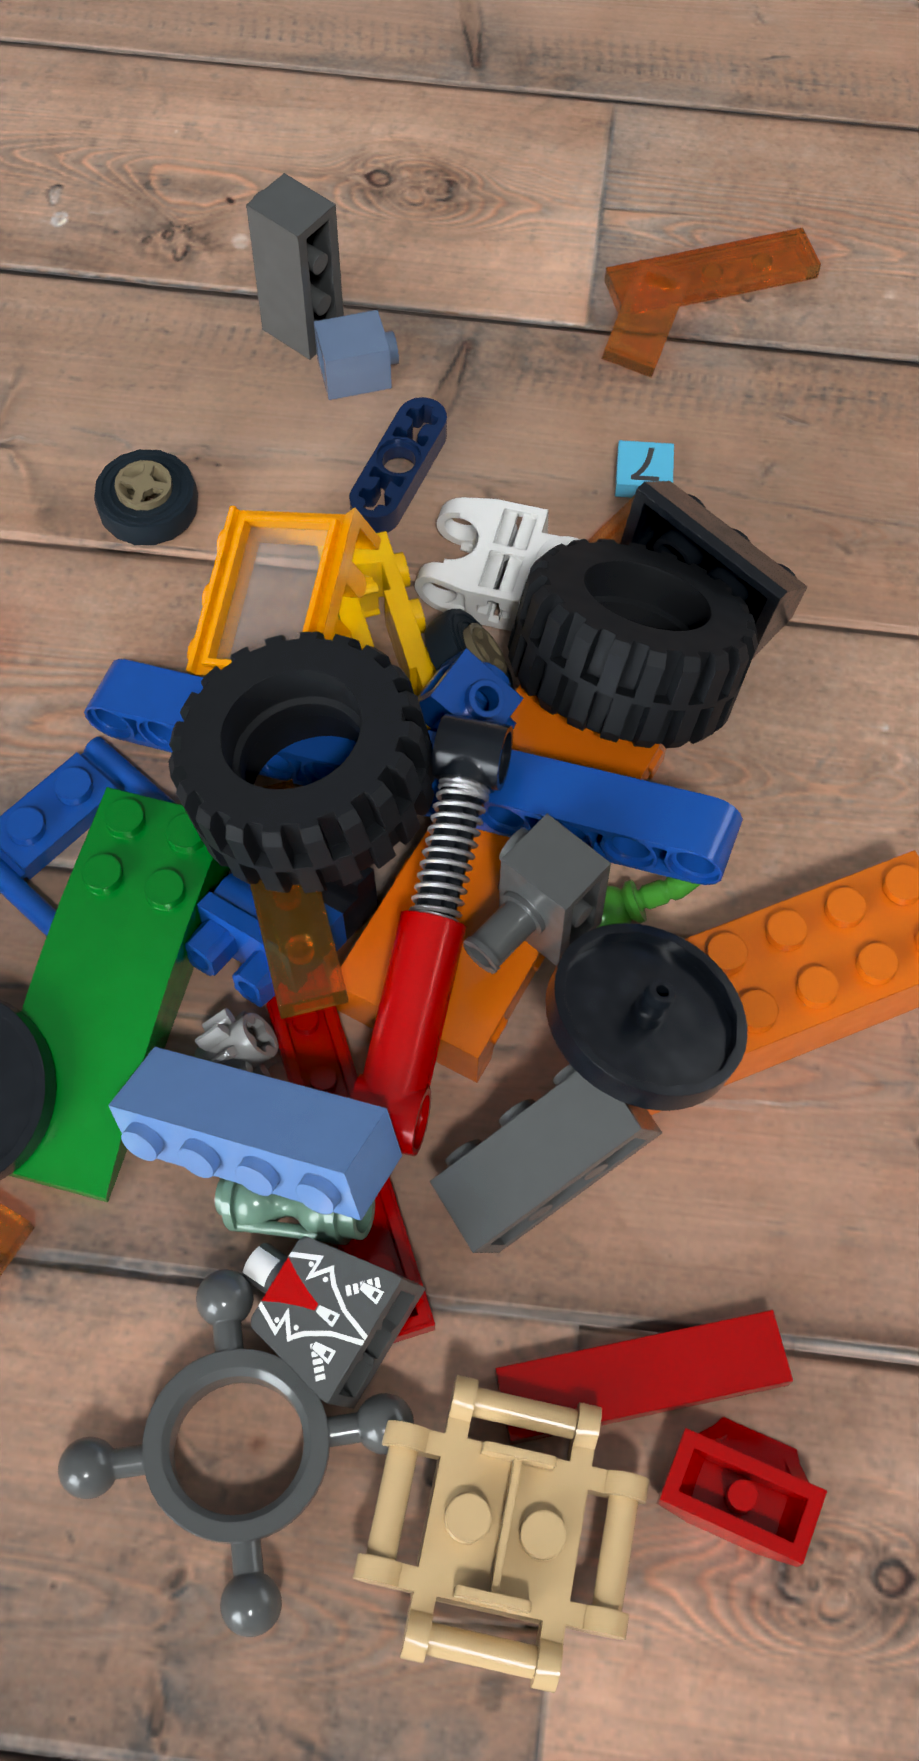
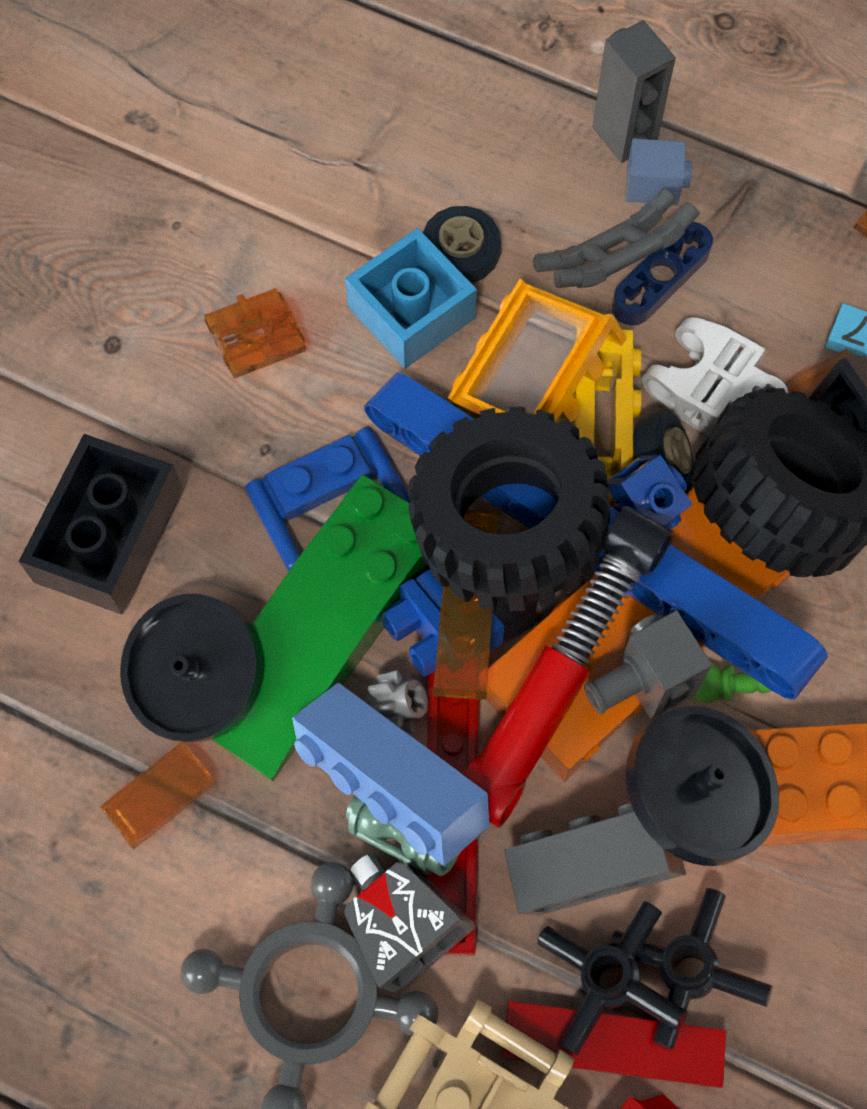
camera: 20 degrees right, 5 degrees up
none -> dark azure brick [345,228,477,369]
none -> dark grey piece [533,188,700,288]
none -> black bar [538,901,688,1055]
none -> black bar [610,888,773,1051]

